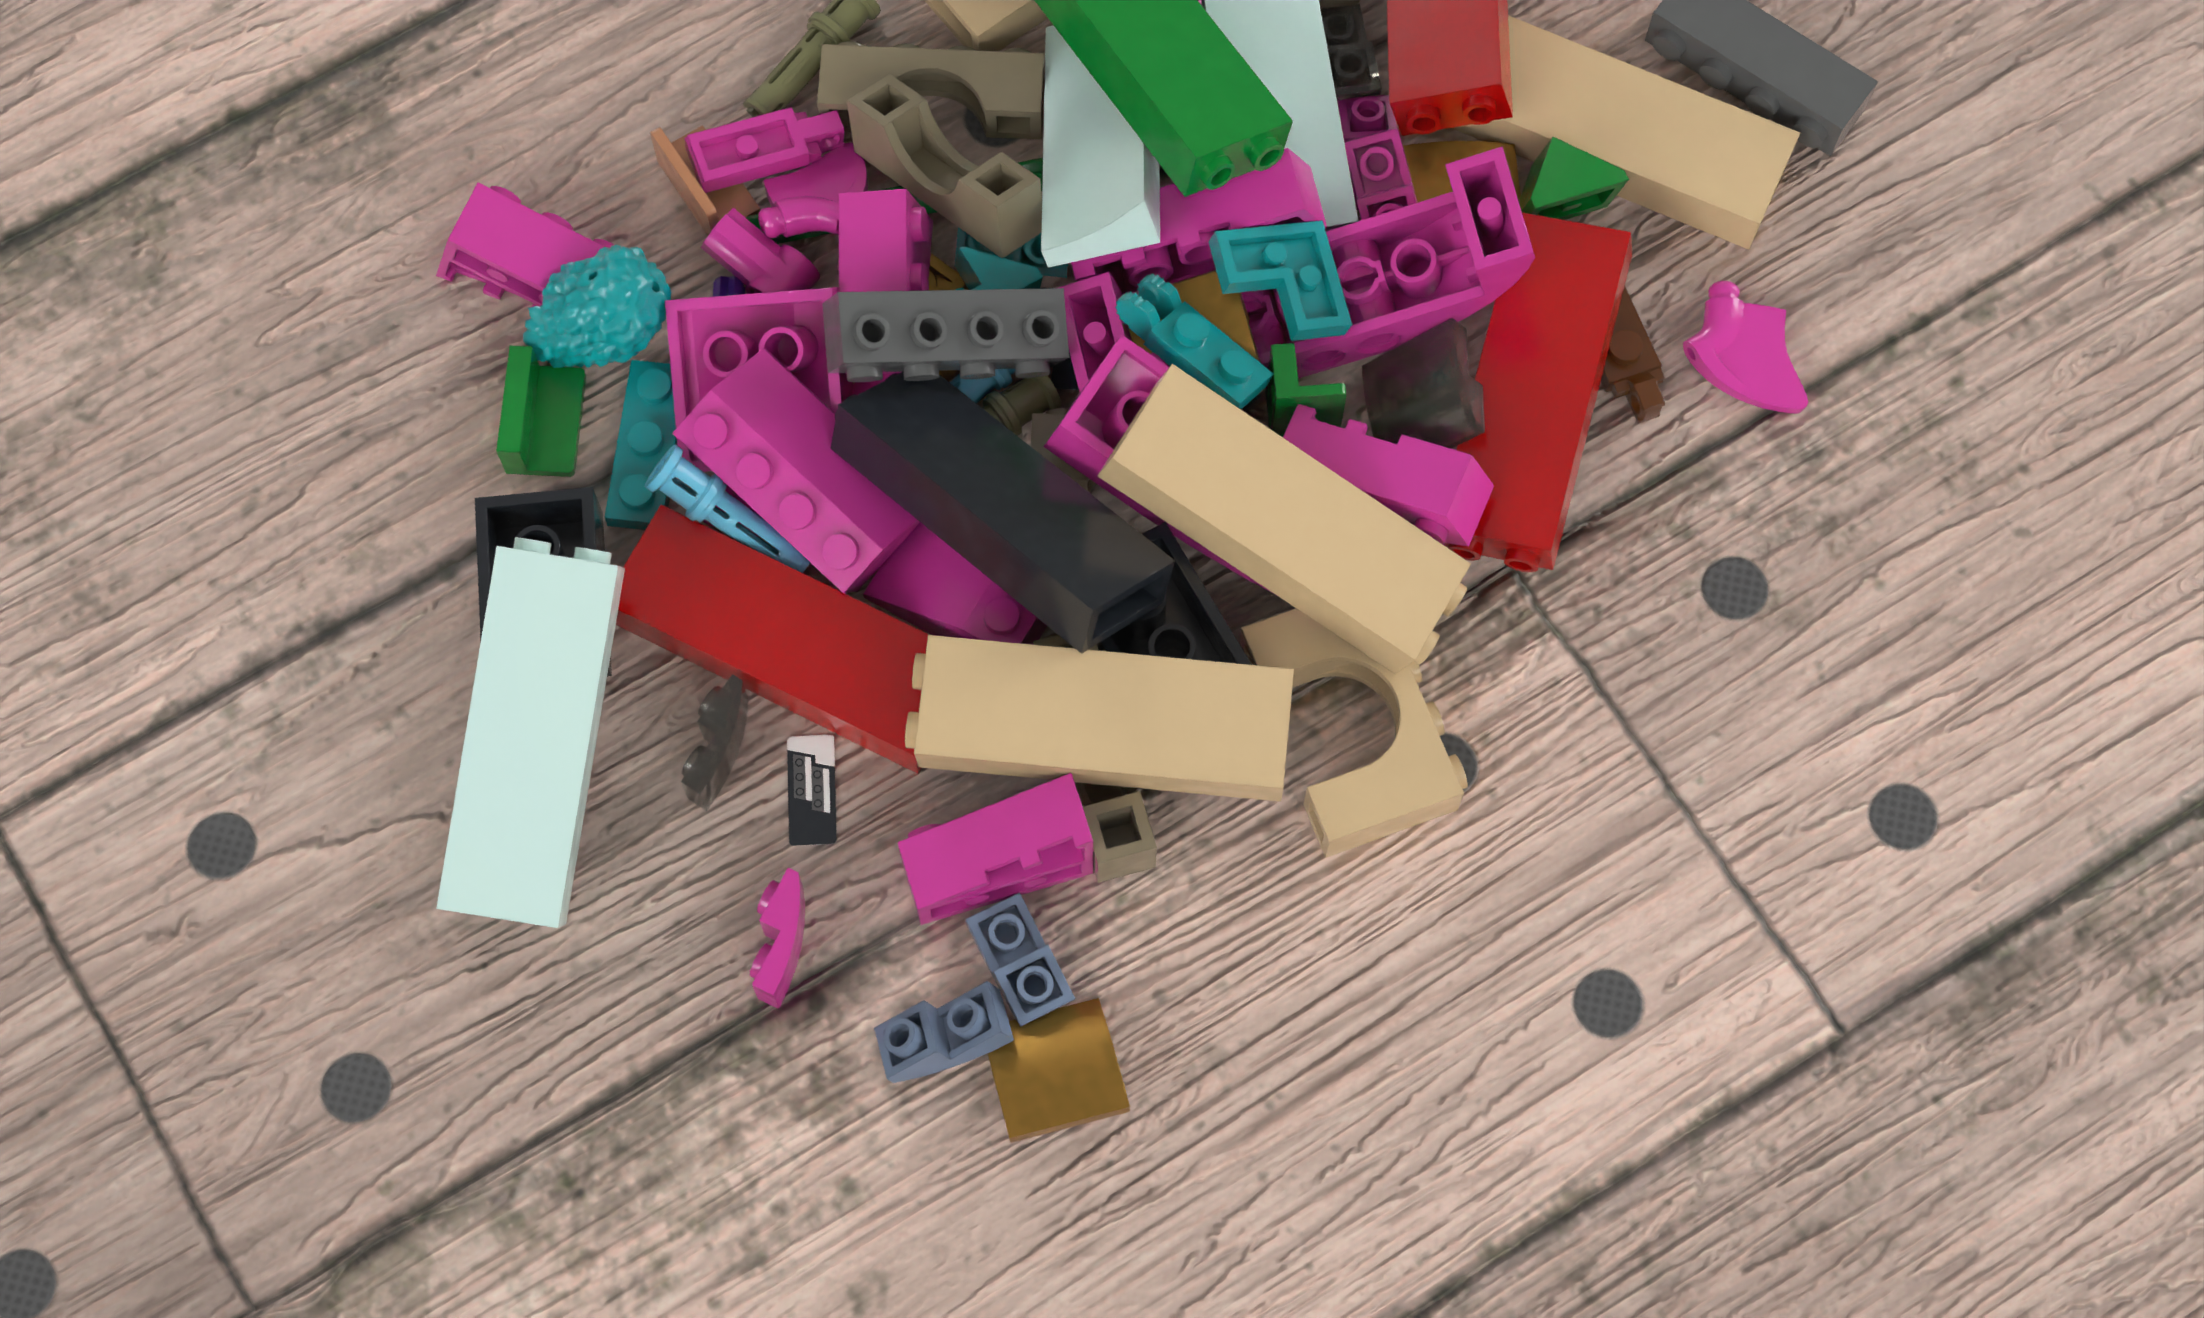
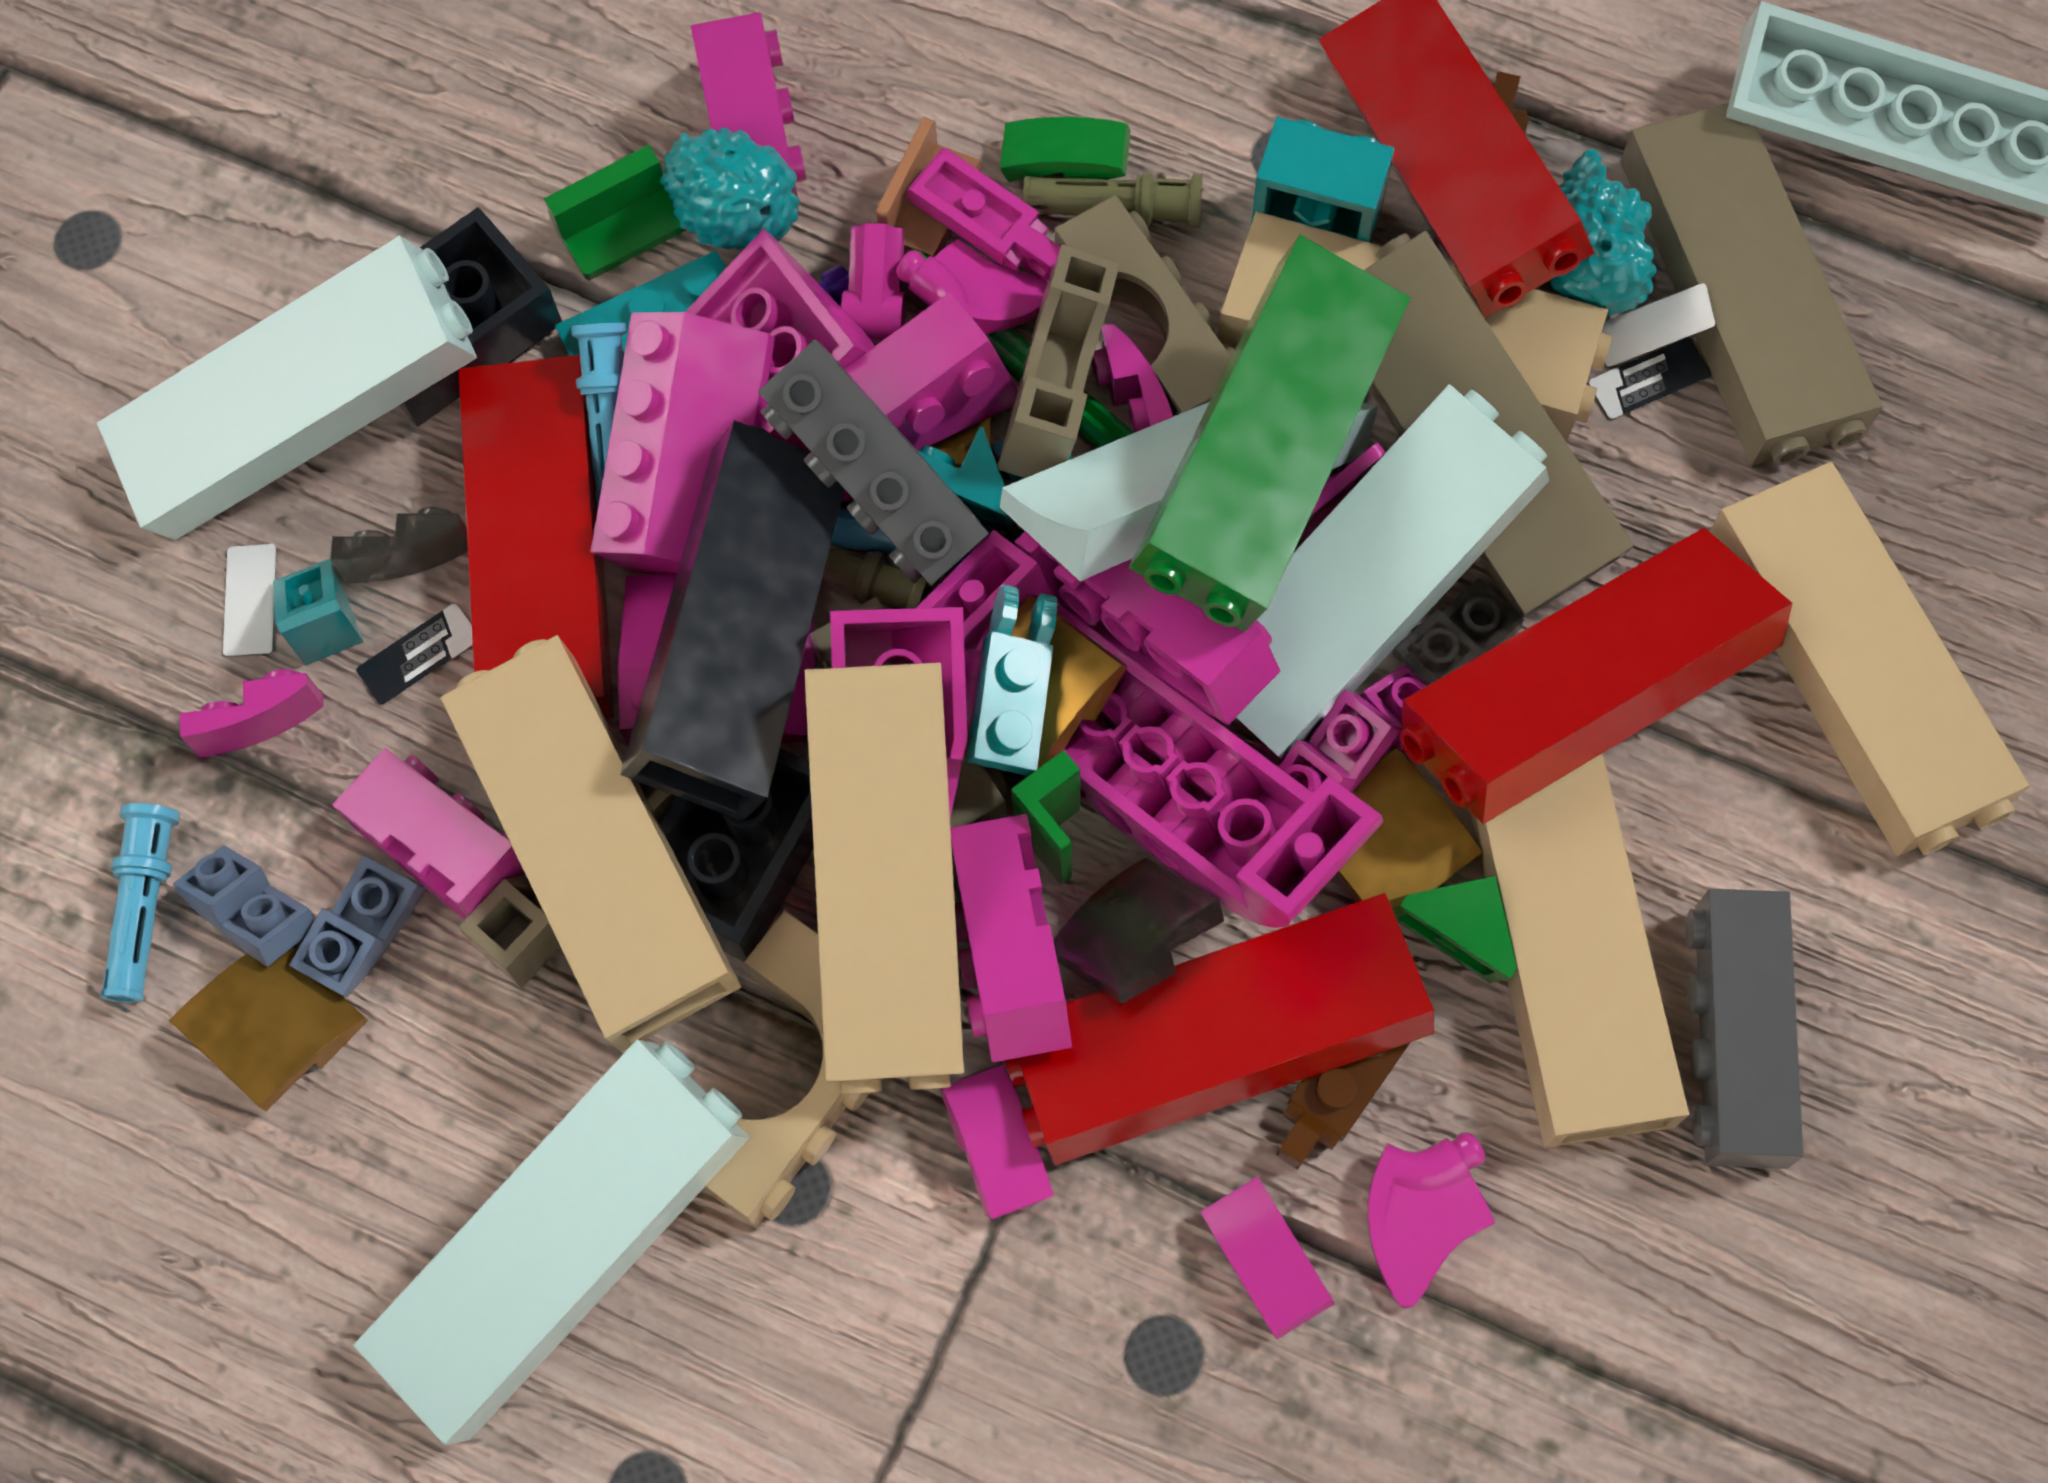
camera: 60 degrees right, 0 degrees up
teal plate [1208,220,1352,341] -> none
none -> medium azure pin [99,803,180,1003]
none -> white sticker [223,544,276,656]
none -> teal slope [273,558,364,666]
none -> light aqua brick [353,1039,751,1445]
none -> dark pink slope [940,1063,1054,1219]
none -> green slope [999,116,1131,183]
none -> dark pink slope [1092,323,1173,432]
none -> dark pink slope [1200,1176,1335,1339]

